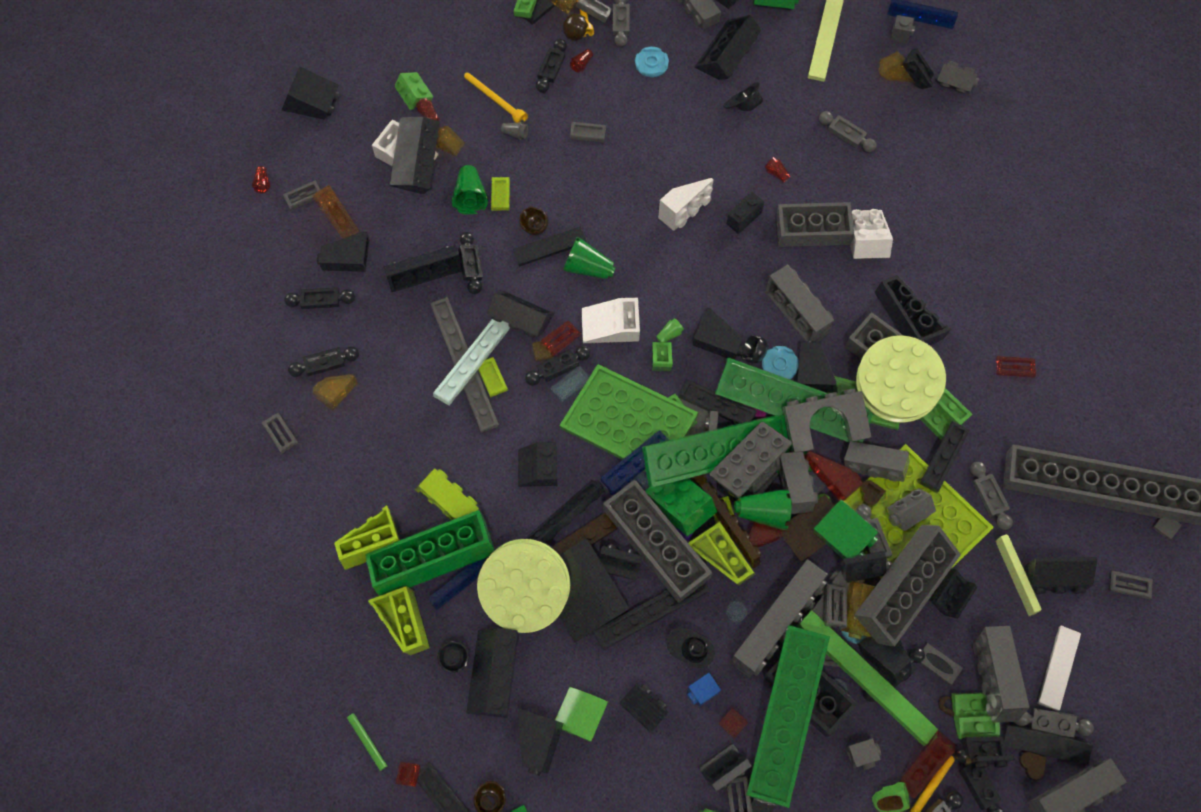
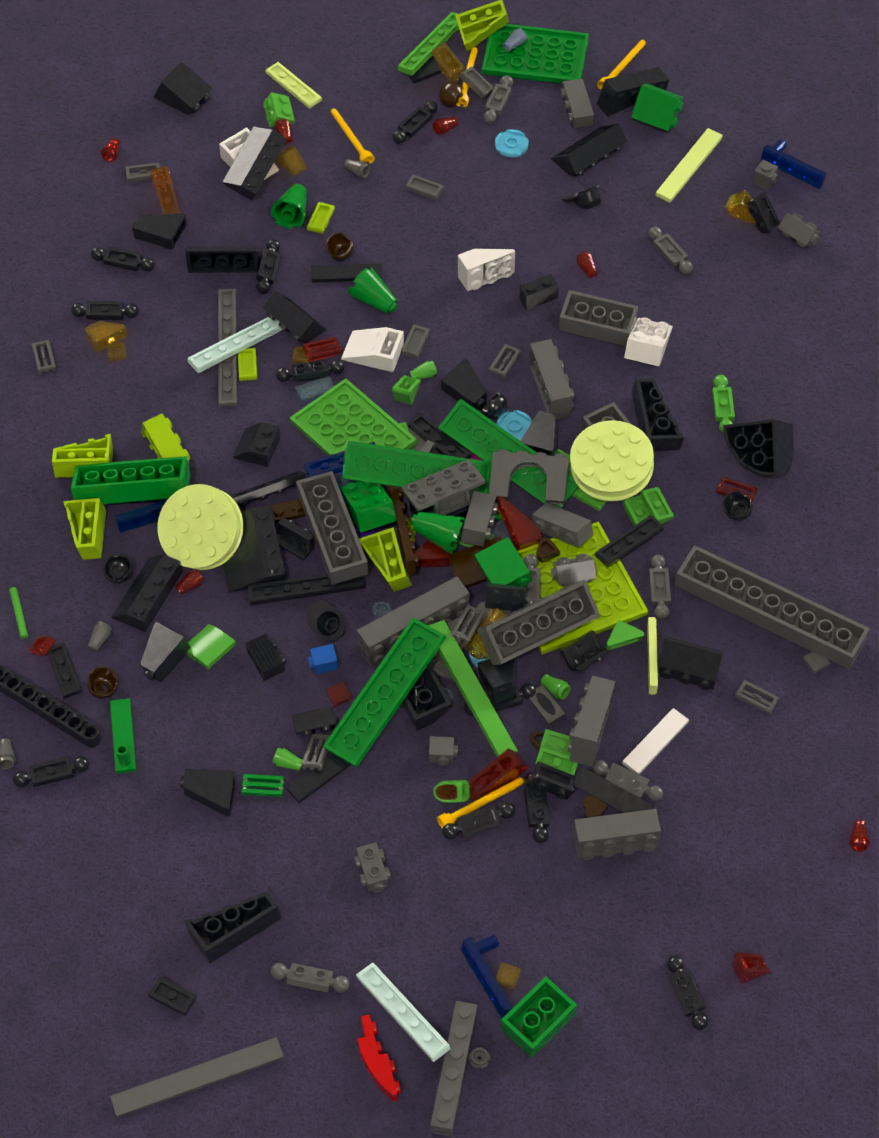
camera: 20 degrees right, 10 degrees down
none -> dark grey cone [87,621,113,651]
none -> clear yellow tile [107,342,127,362]
none -> clear red cone [175,568,204,595]
none -> yellowish green tile [266,62,322,109]
none -> dark grey tile [401,324,430,359]
none -> dark grey tile [488,344,521,379]
none -> bright green cone [541,674,571,700]
none -> bright green slope [605,620,644,651]
none -> bright green plate [712,375,735,433]
none -> black hair [722,491,753,521]
none -> black brick [723,419,794,476]

